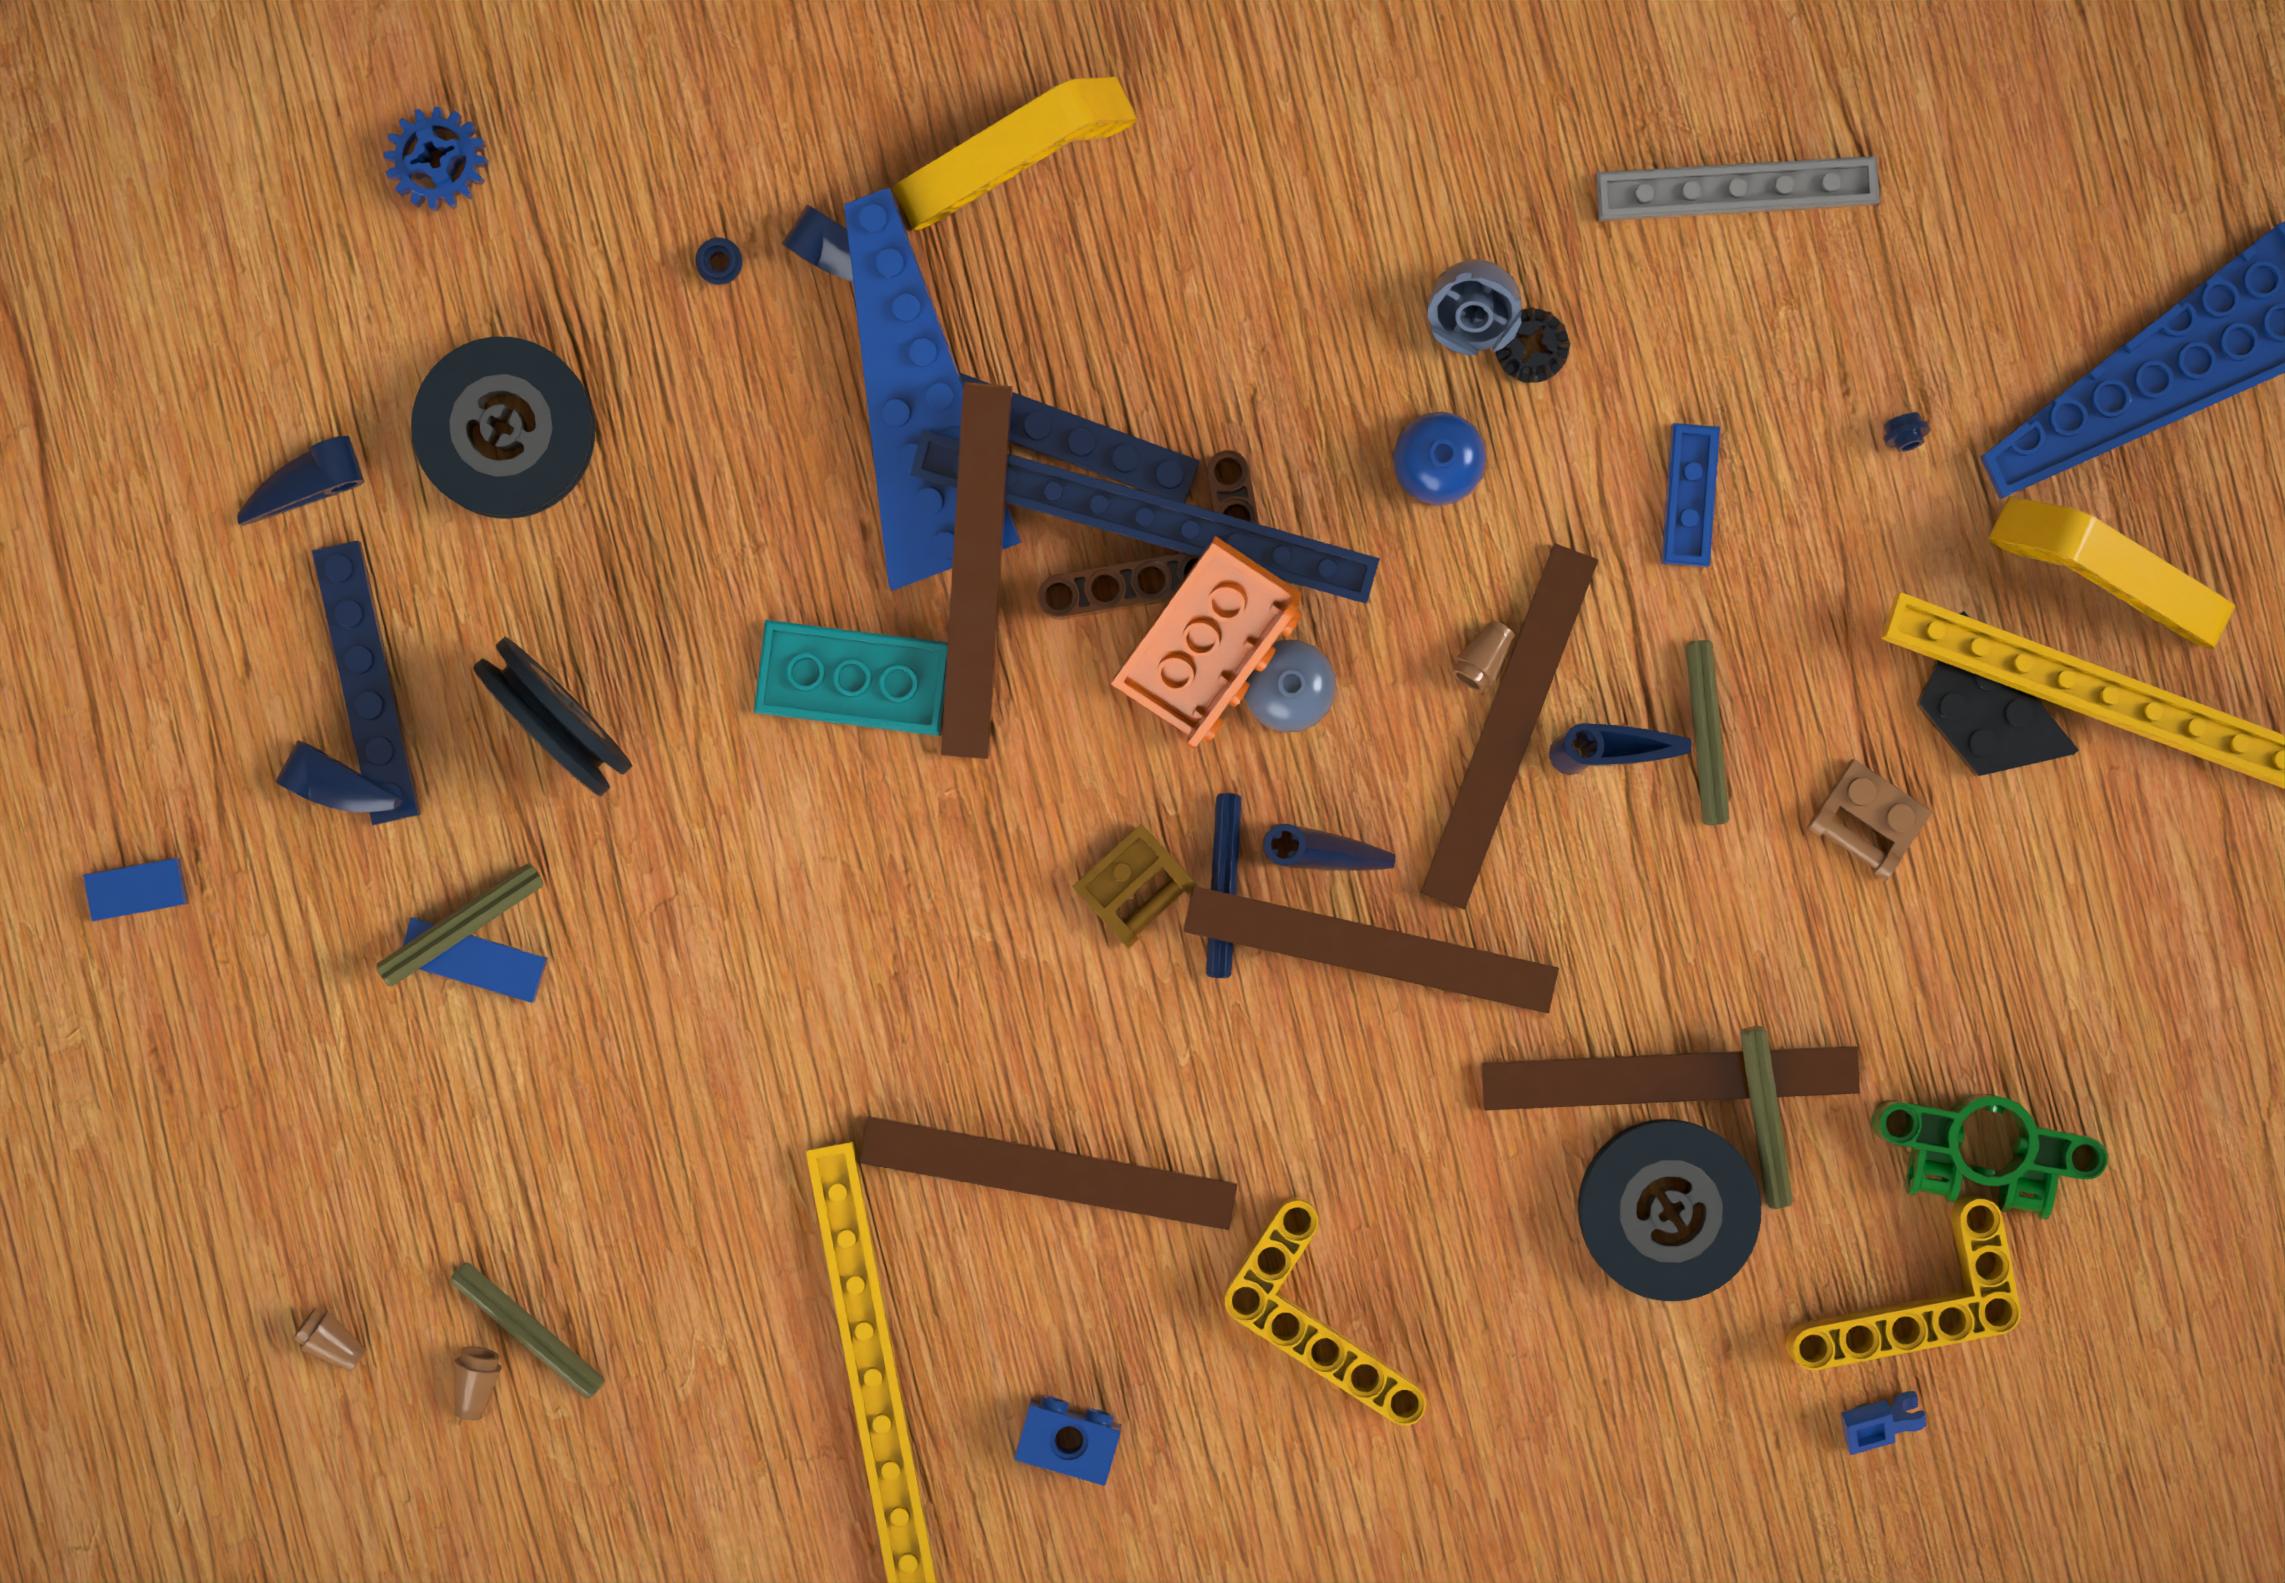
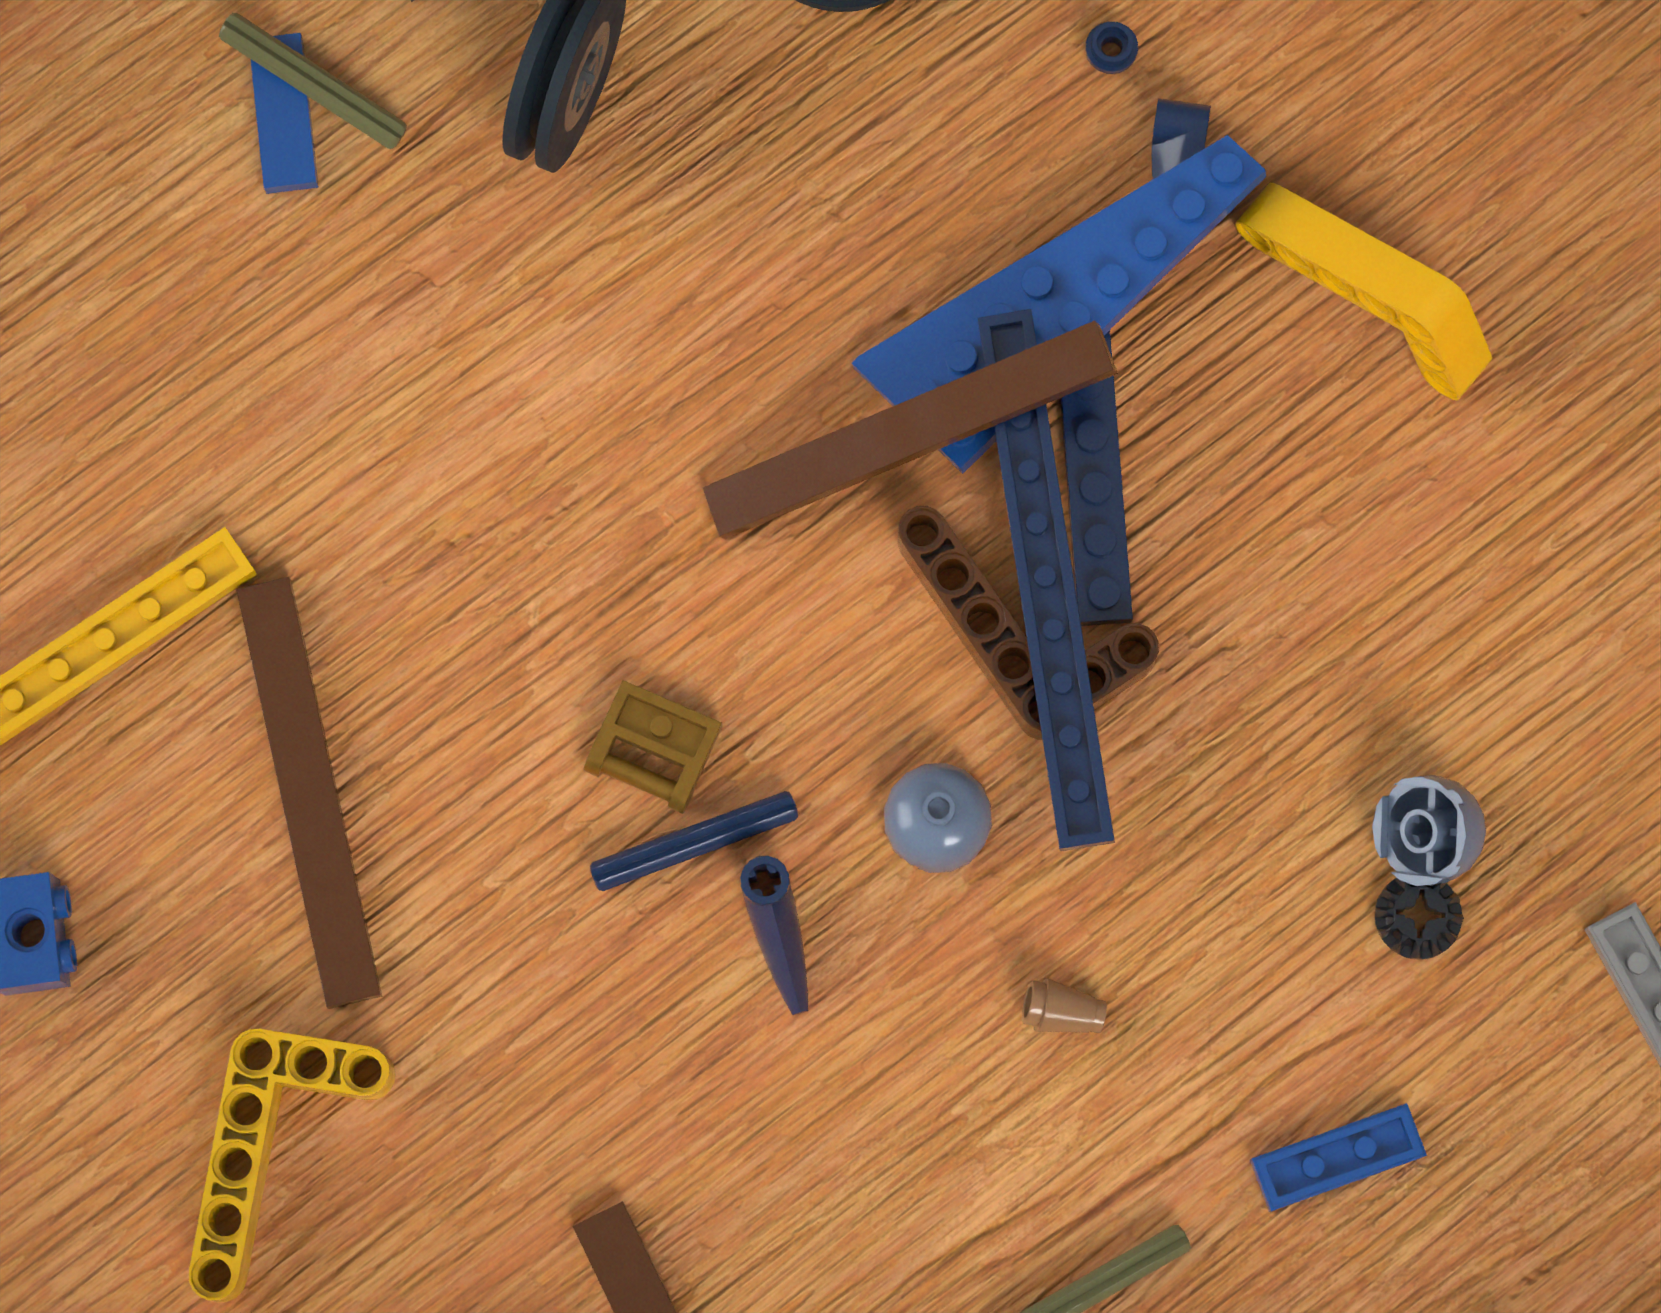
camera: 70 degrees right, 10 degrees down
teal tile [753,620,948,736] -> none
orange bracket [1111,536,1302,749] -> none
reddish brown tile [1183,886,1559,1013] -> none
blue cylinder [1392,411,1487,506] -> none
reddish brown tile [1420,543,1598,910] -> none
dark blue piece [1549,723,1692,775] -> none

